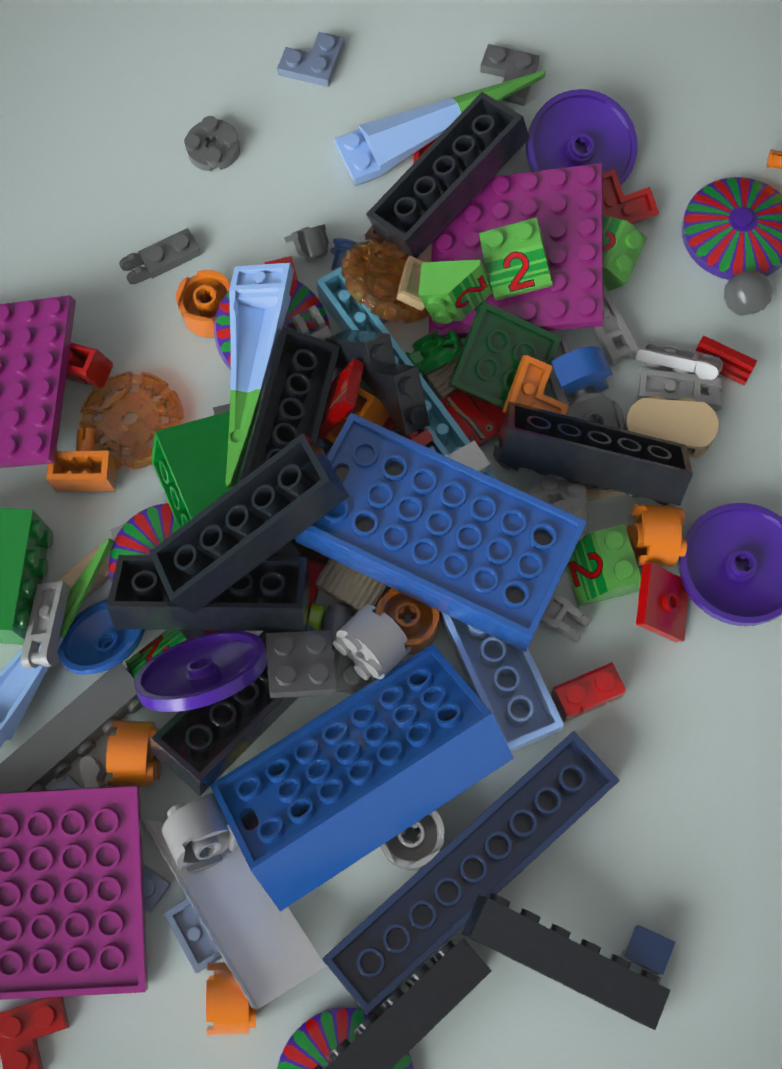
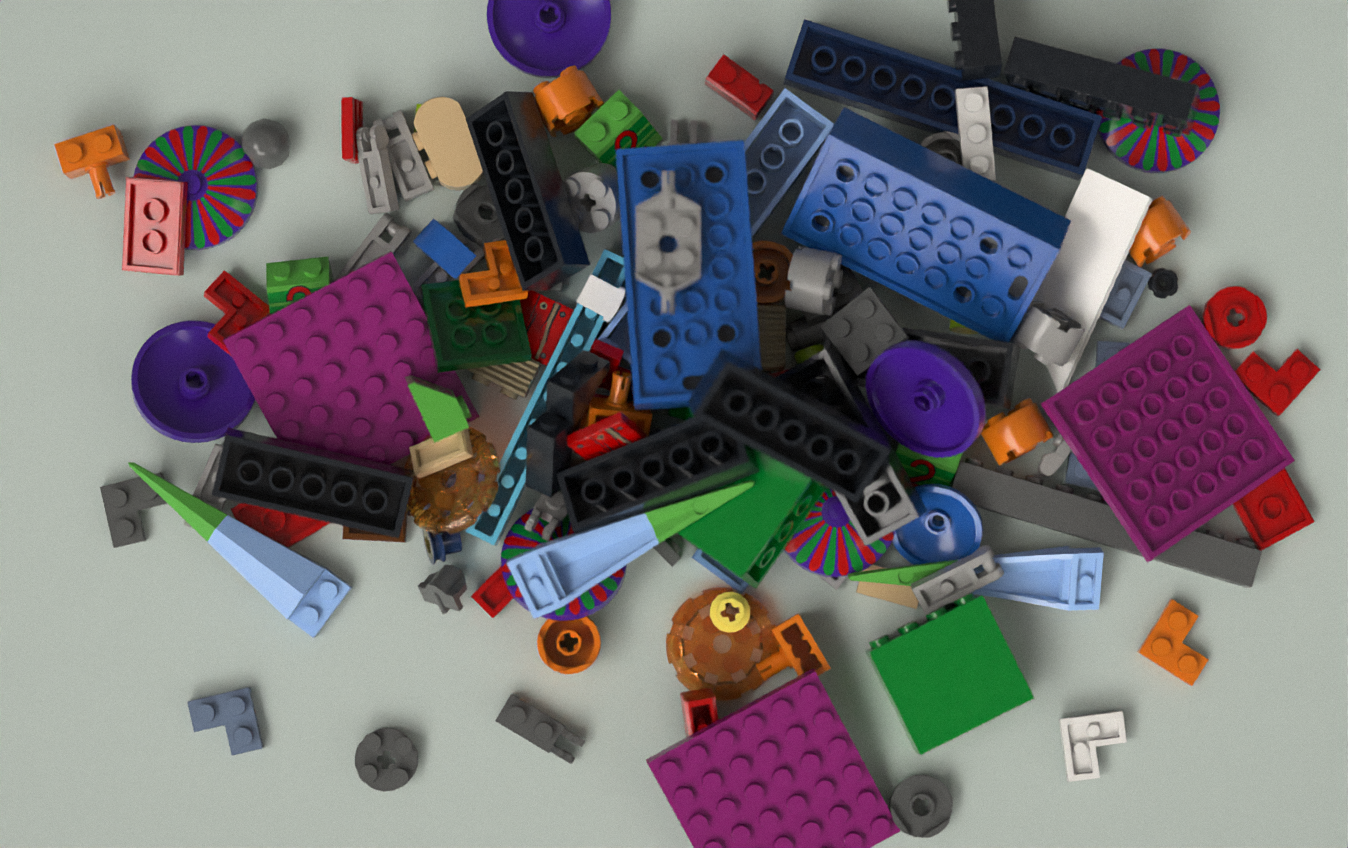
camera: 125 degrees left, 15 degrees up
green piece [405,330,461,373] -> none
bright green slope [479,217,553,301] -> none
red plate [636,563,689,642] -> none
none -> tile [122,177,188,276]
none -> light grey plate [636,171,701,314]
none -> light yellow piece [710,592,750,633]
none -> white plate [955,87,996,182]
none -> black plate [1148,268,1178,299]
none -> red plate [1202,286,1267,349]

